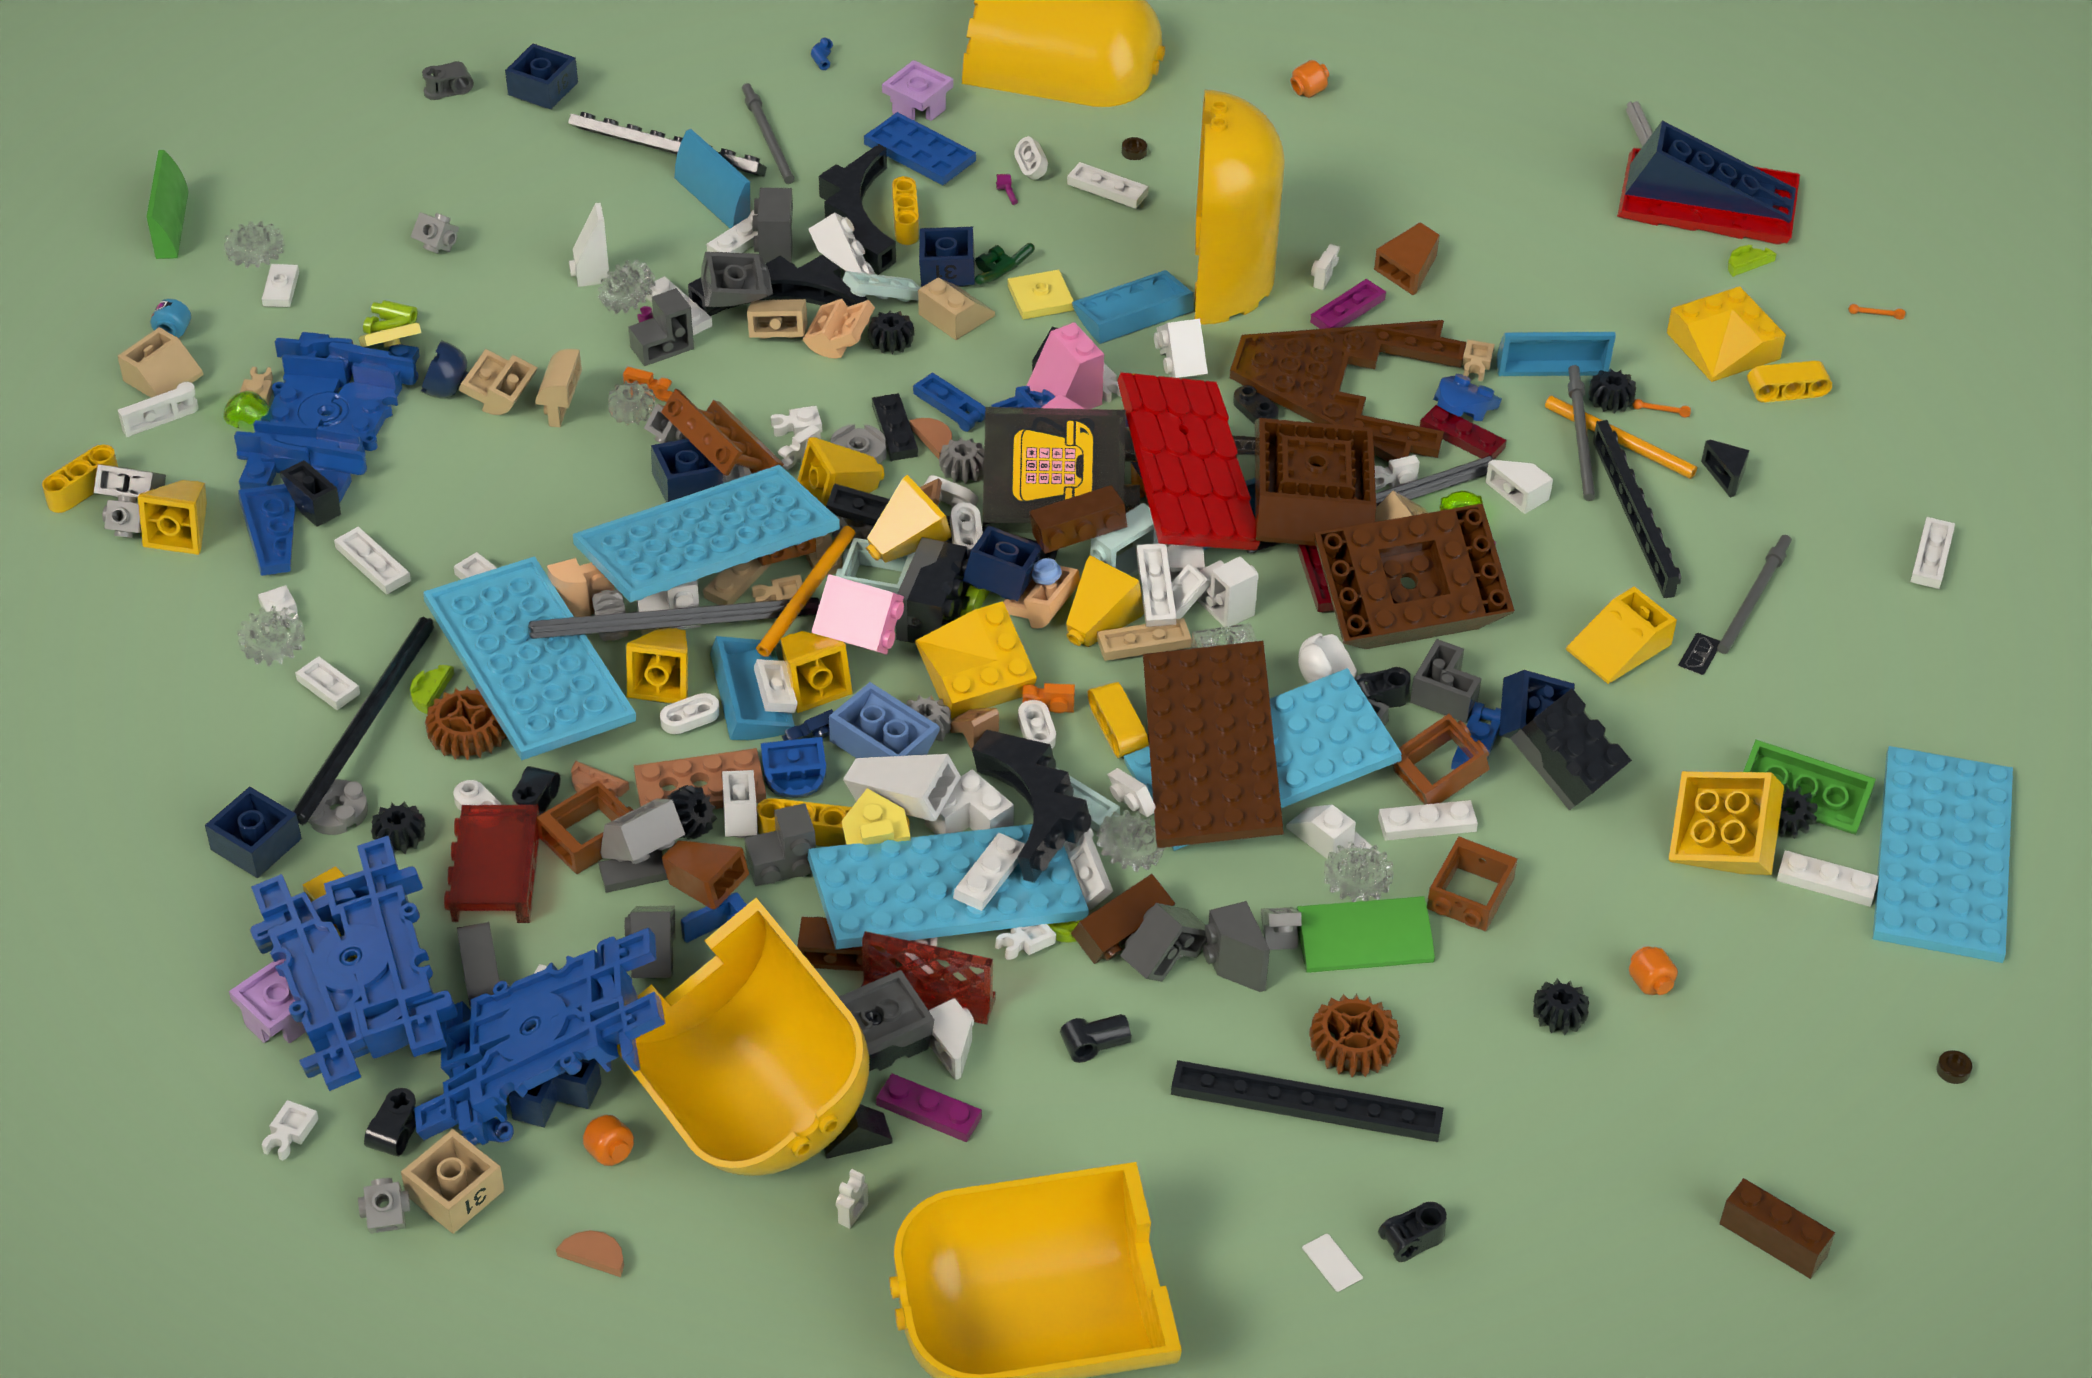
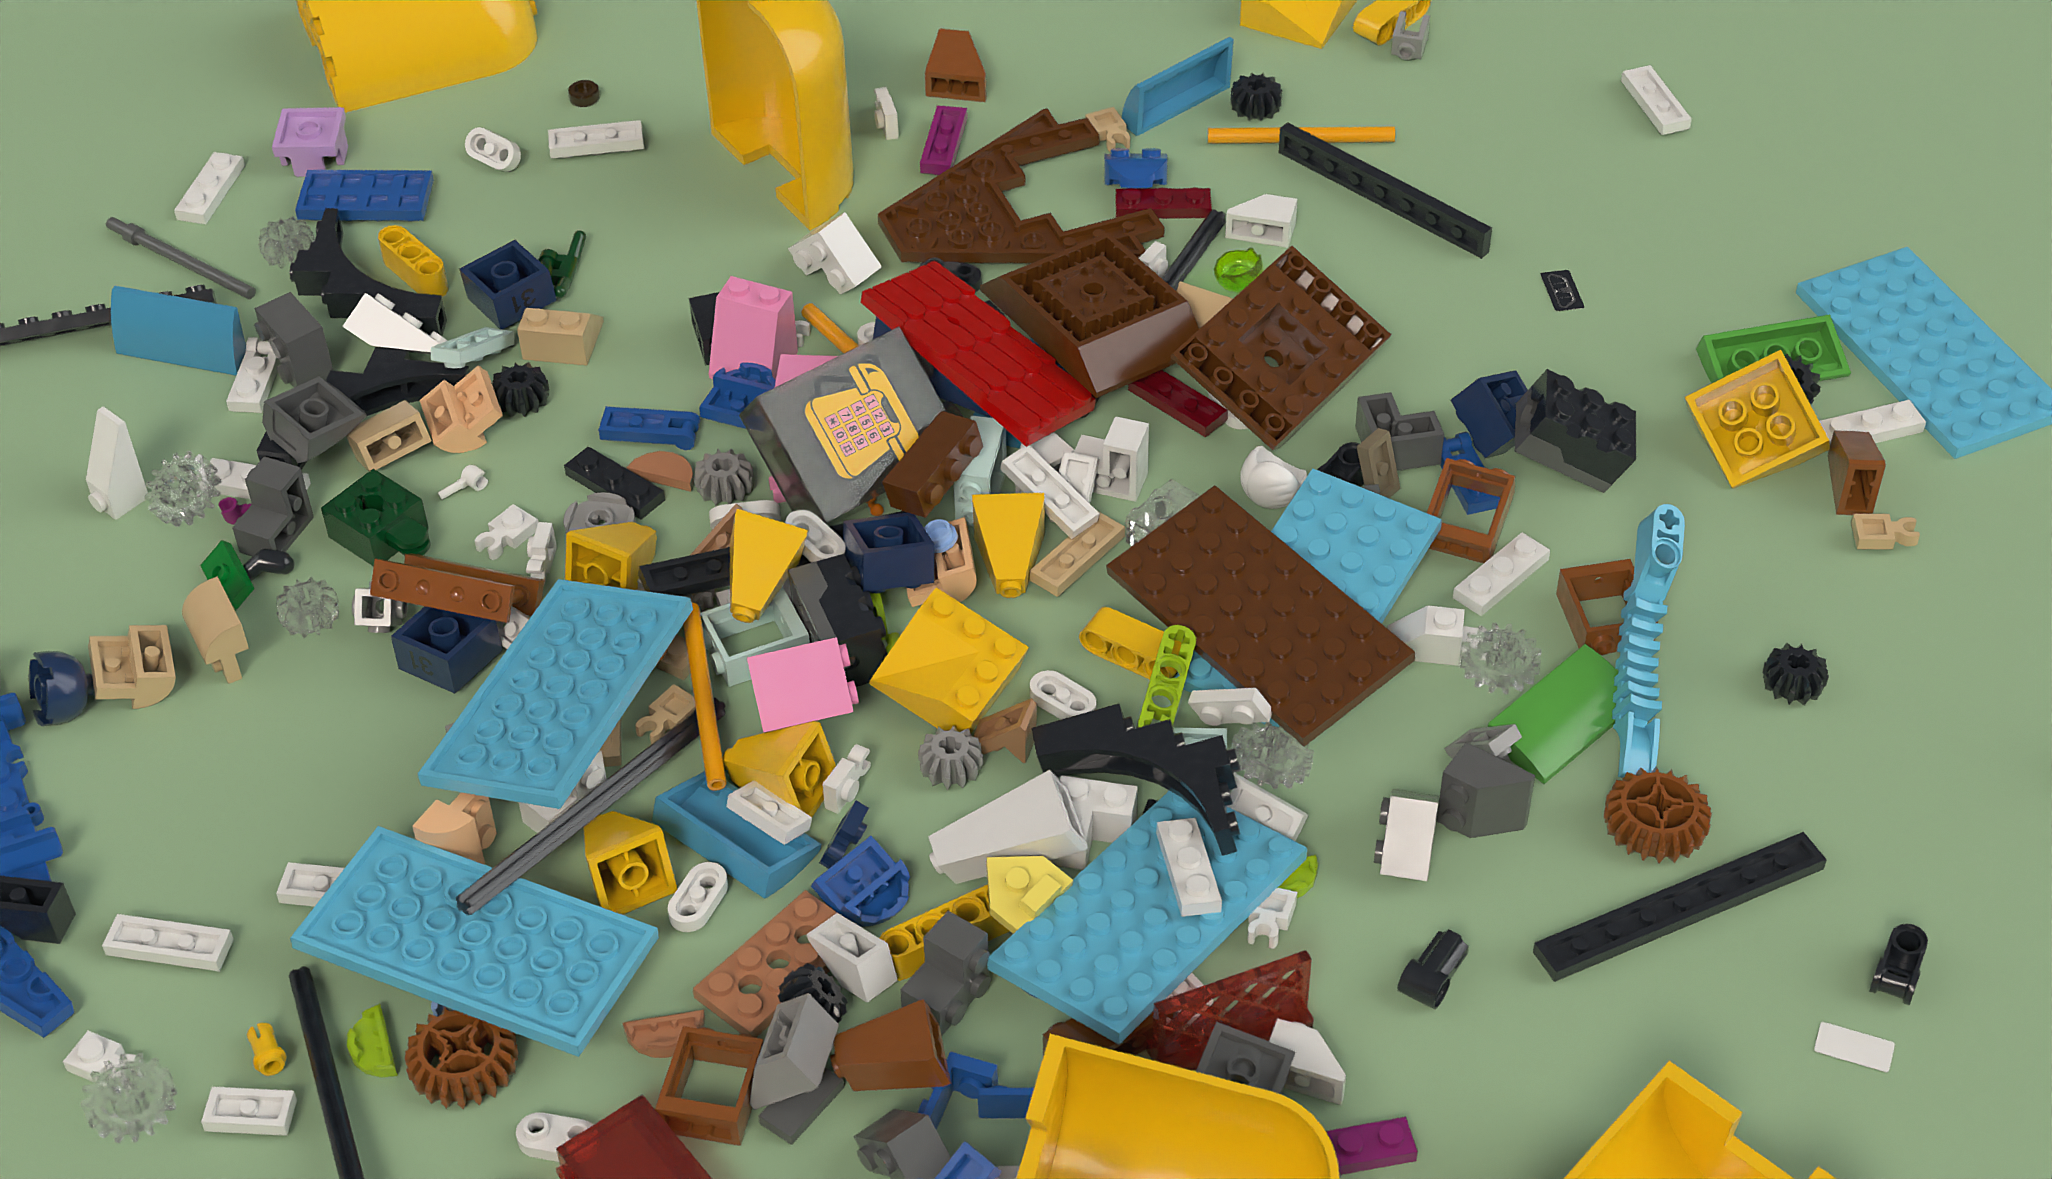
camera: 35 degrees left, 0 degrees up
black piece [512,766,561,825] -> none
light grey gear [592,590,629,641] -> none
orange plate [623,366,673,402] -> none
blue arm [811,37,833,70] -> none
medium blue slope [829,682,940,758] -> none
magenta hand [996,174,1018,205] -> none
light yellow plate [1007,270,1074,320] -> none
orange plate [1022,683,1075,713] -> none
reddish brown brick [1071,874,1176,964] -> none
dark azure slope [1072,270,1194,344] -> none
yellow slope [1566,586,1677,684] -> none
dark grey bar [1567,365,1595,501] -> none
orange head [1629,946,1678,995] -> none
orange hinge [1632,399,1691,418] -> none
black slope [1701,439,1750,498] -> none
dark grey bar [1717,535,1792,654] -> none
none -> white plate [174,152,245,224]
none -> green plate [200,540,255,612]
none -> black arm [243,549,294,581]
none -> yellow pin [247,1022,287,1076]
none -> clear gear [258,216,315,269]
none -> dark green brick [321,468,431,567]
none -> white hand [437,465,488,500]
none -> white plate [822,744,871,814]
none -> lime beam [1136,625,1196,728]
none -> dark tan plate [1357,428,1401,498]
none -> light grey window [1391,11,1430,60]
none -> medium azure piece [1612,504,1685,778]
none -> dark orange slope [1827,430,1886,515]
none -> tan plate [1851,514,1920,549]

